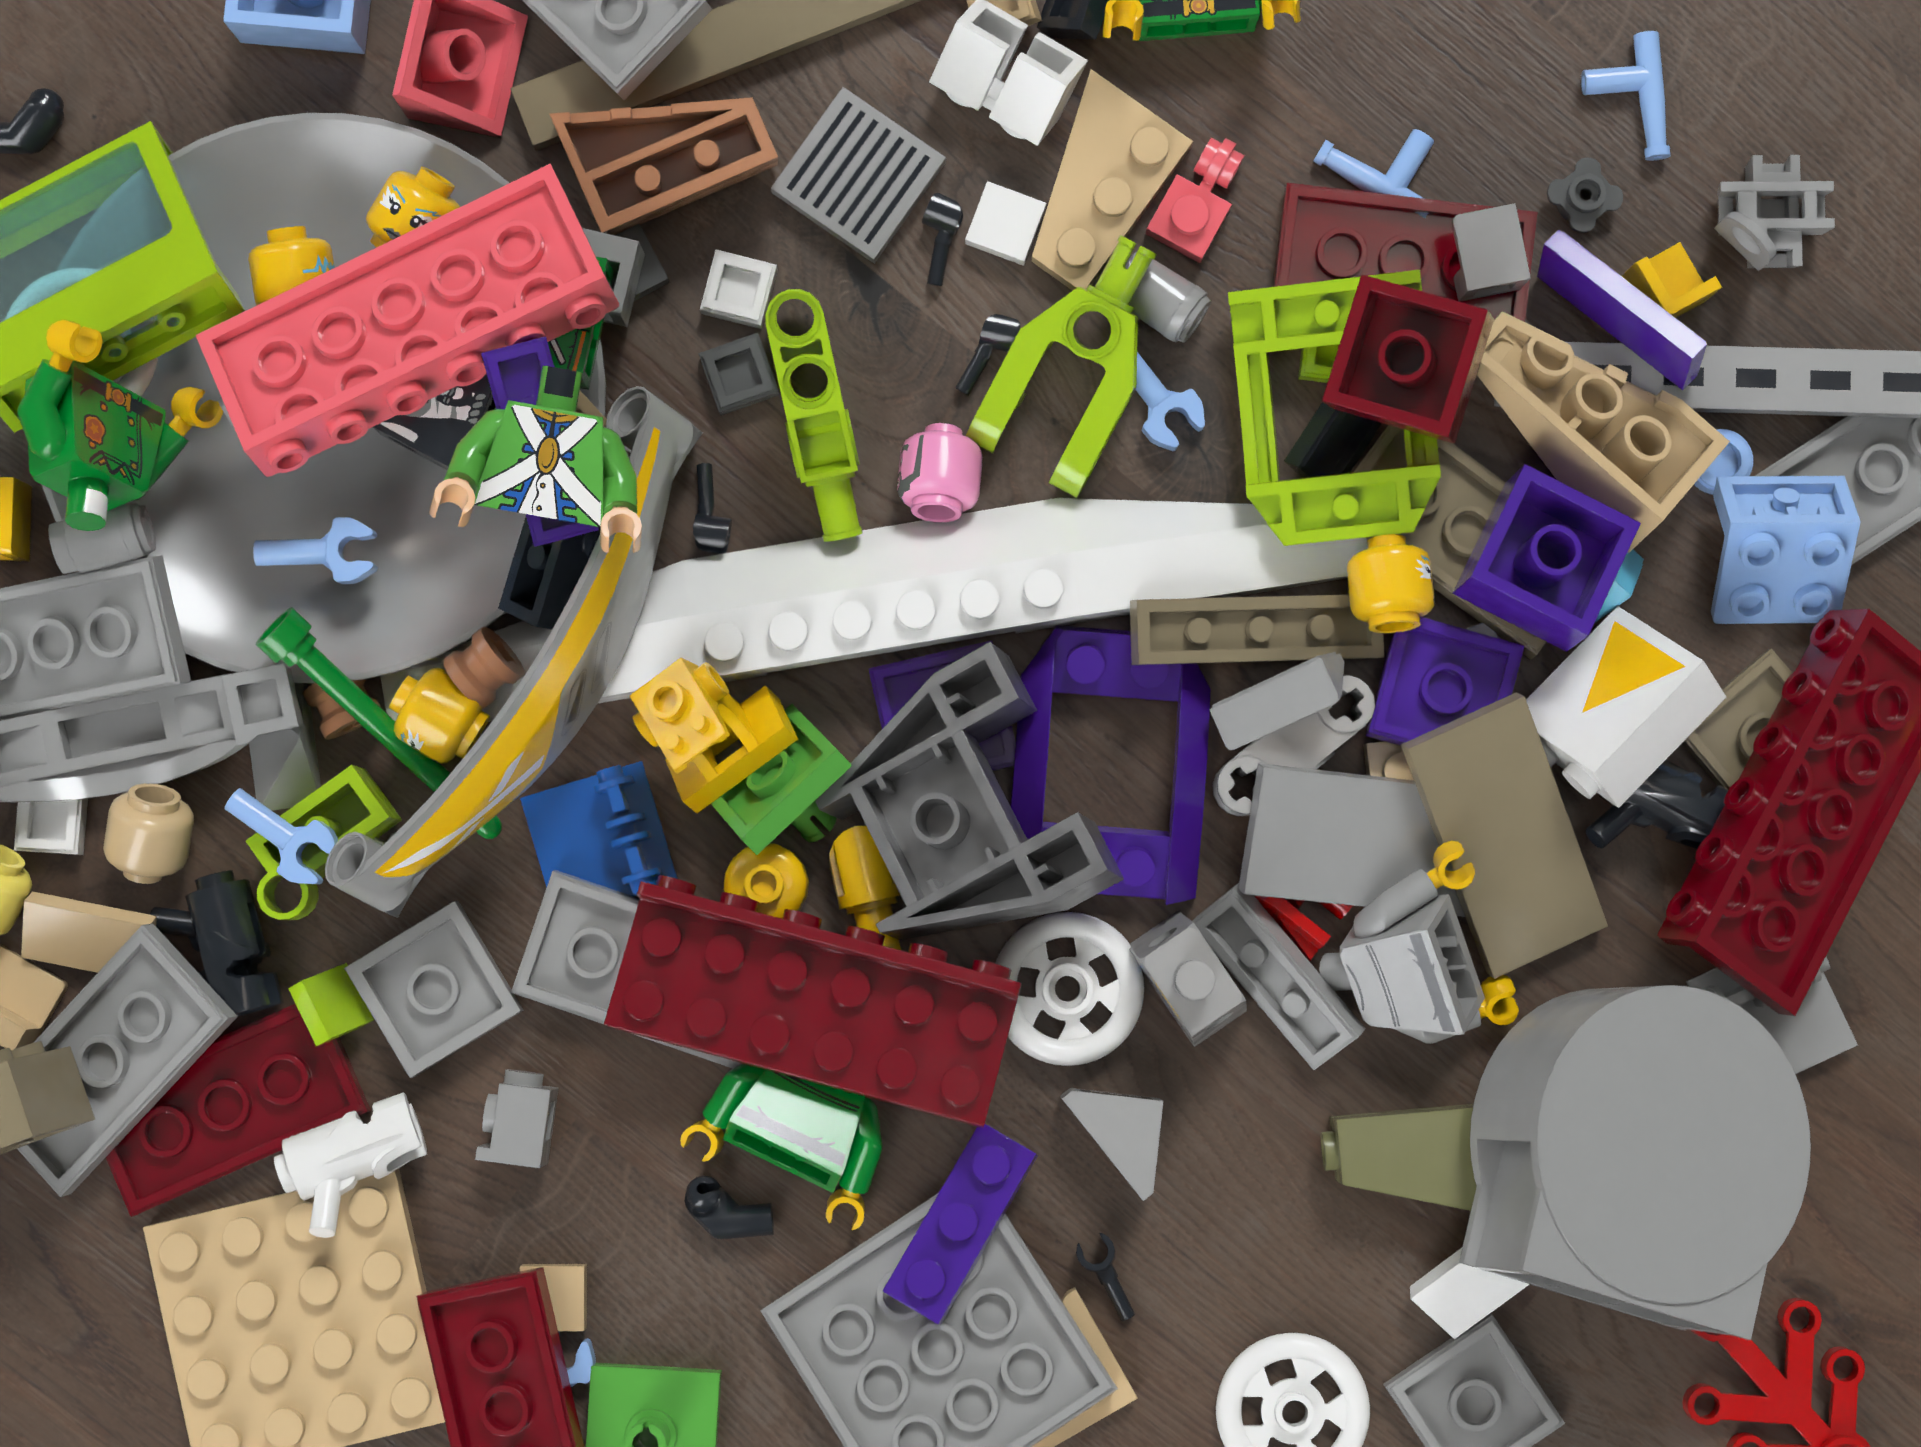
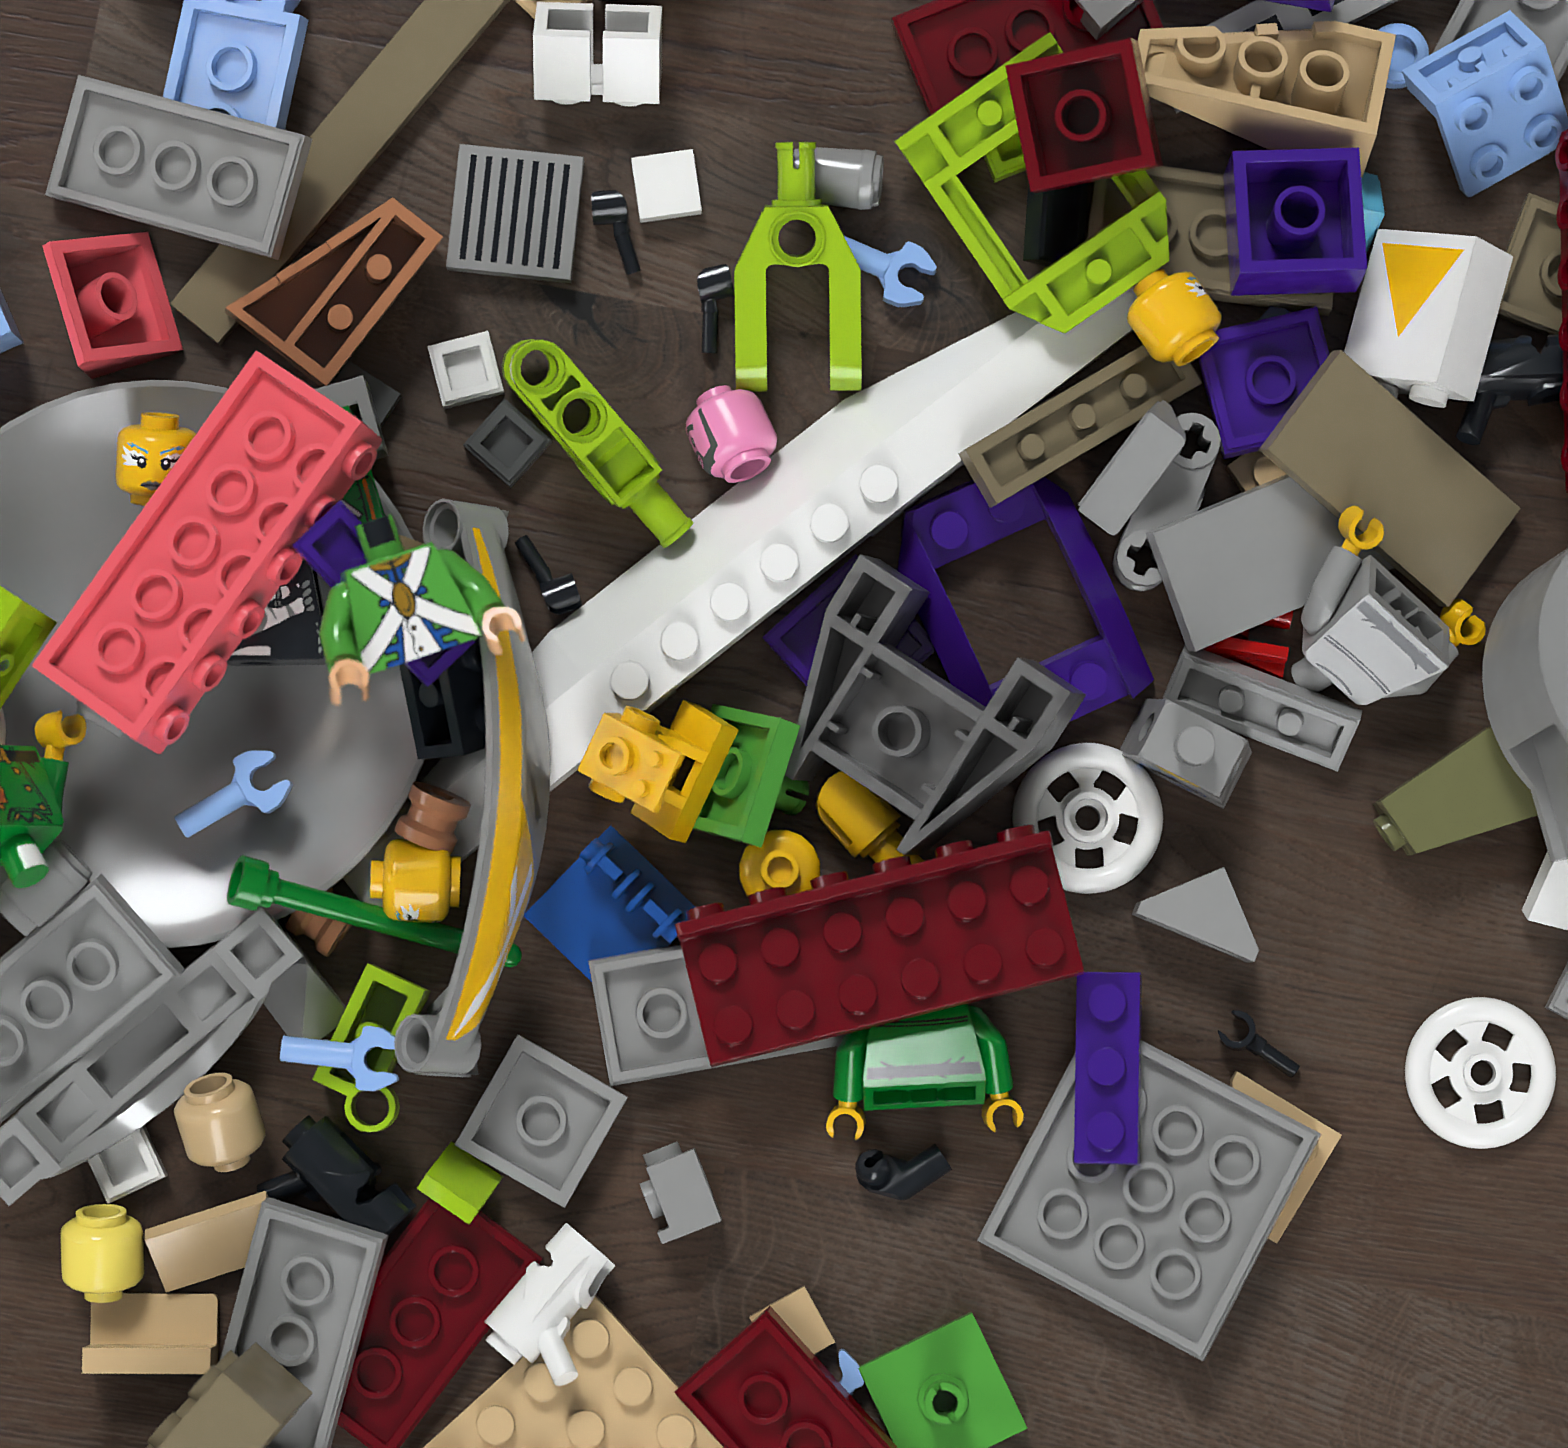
camera: 30 degrees left, 0 degrees up
yellow head [248,226,335,306] -> none
tan wing [1031,69,1193,291] -> none
coral plate [1145,138,1245,263] -> none

